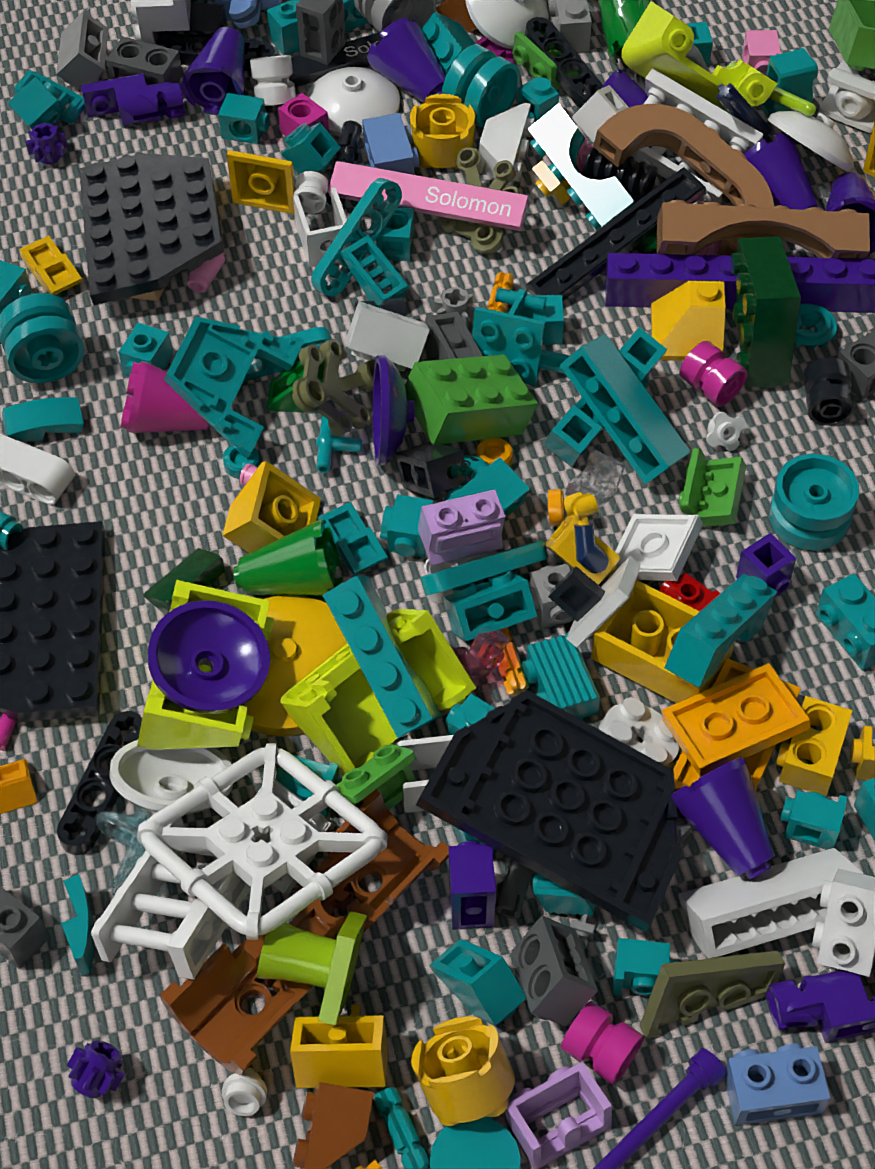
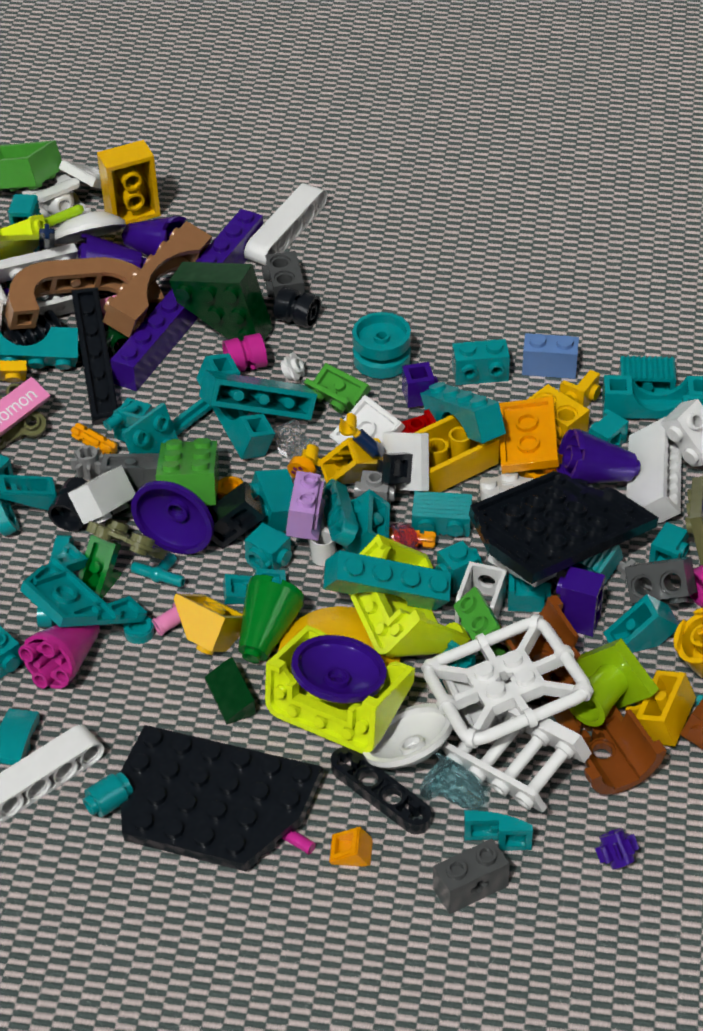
camera: 65 degrees left, 10 degrees down
white plate [222,1068,267,1116] -> none
yellow slope [651,281,725,361] -> none

